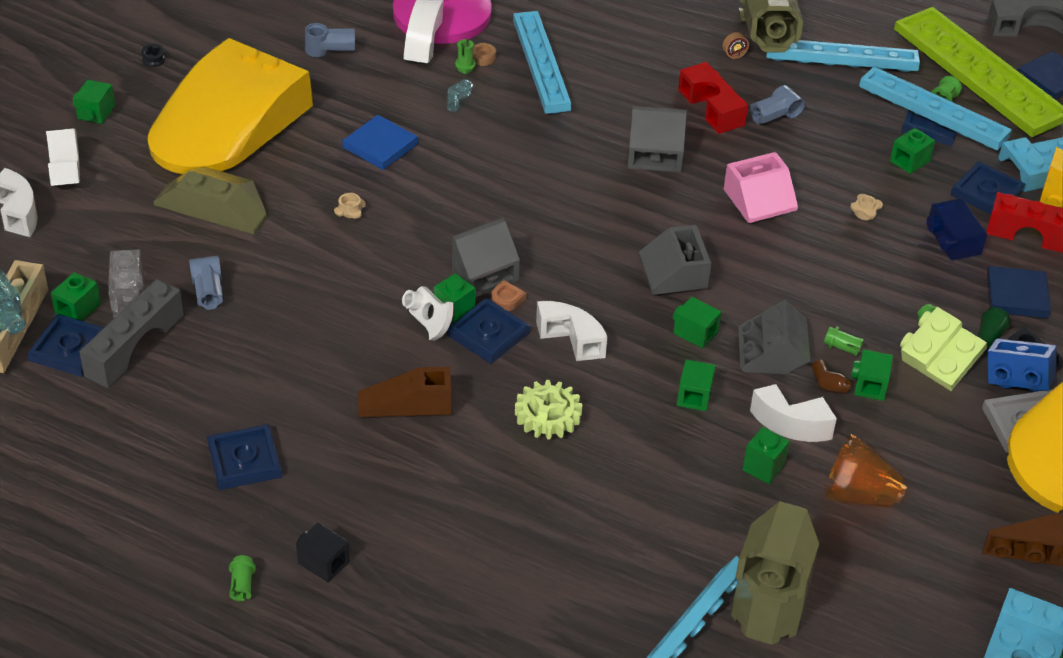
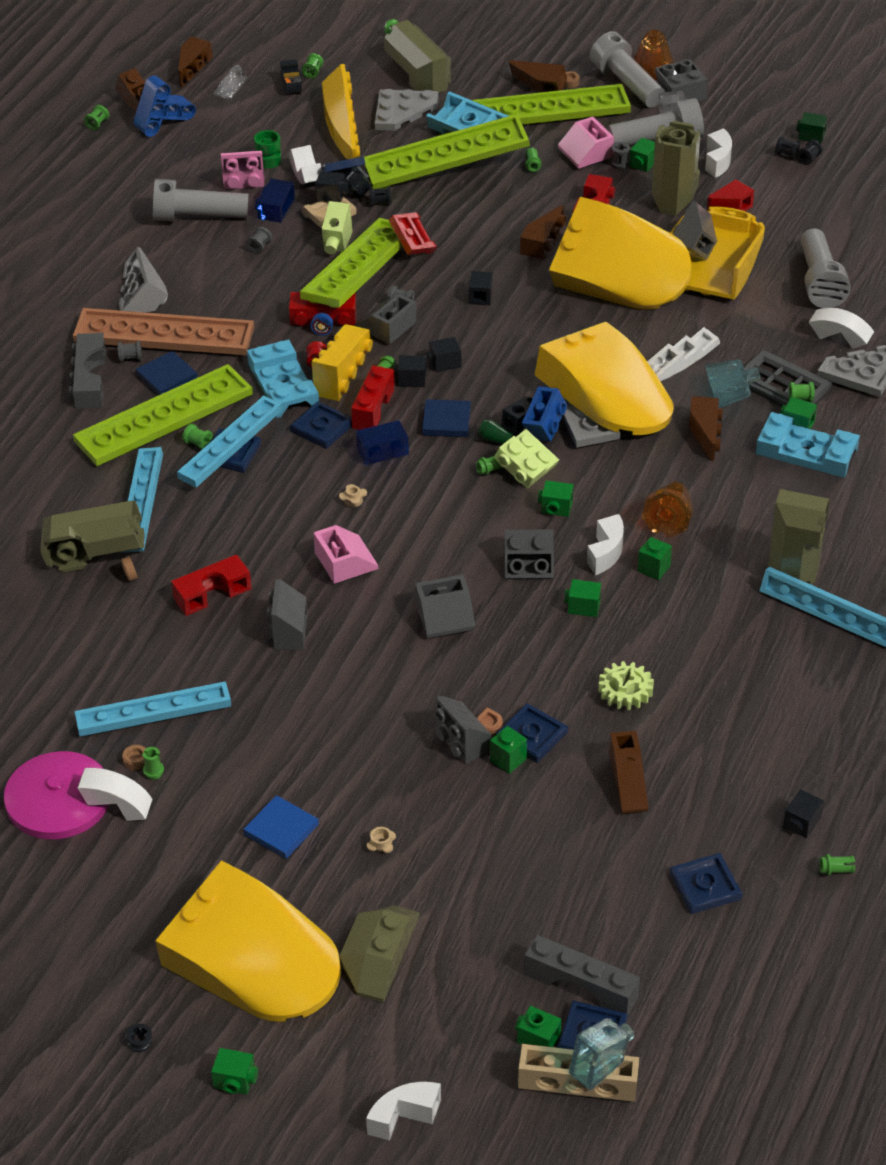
camera: 90 degrees left, 0 degrees up
white brick [46,129,80,186] -> none
clear brick [108,249,144,317] -> none
sand blue piece [189,255,223,310] -> none
sand blue piece [305,23,355,57] -> none
white piece [402,286,453,341] -> none
clear light blue arm [447,79,473,112] -> none
white brick [536,301,607,361] -> none
green brick [673,297,722,349] -> none
sand blue piece [750,85,805,125] -> none
reddish brown arm [811,360,851,394] -> none
bright green pin [824,326,864,357] -> none
green brick [890,127,935,174] -> none

